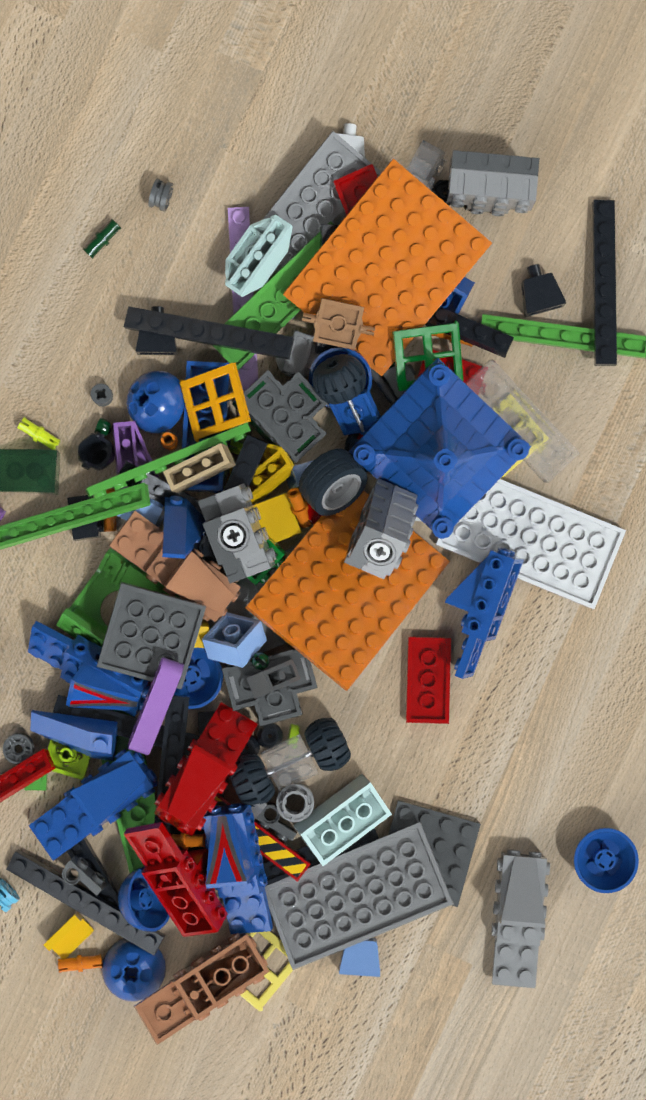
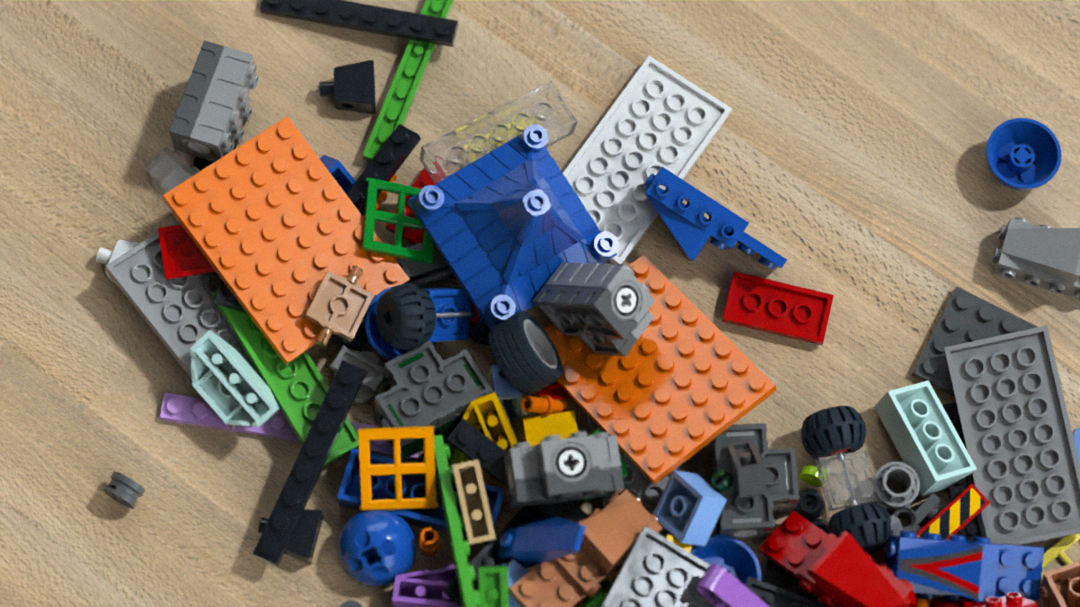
camera: 80 degrees left, 15 degrees down
dark green pin [83,219,122,259] -> none

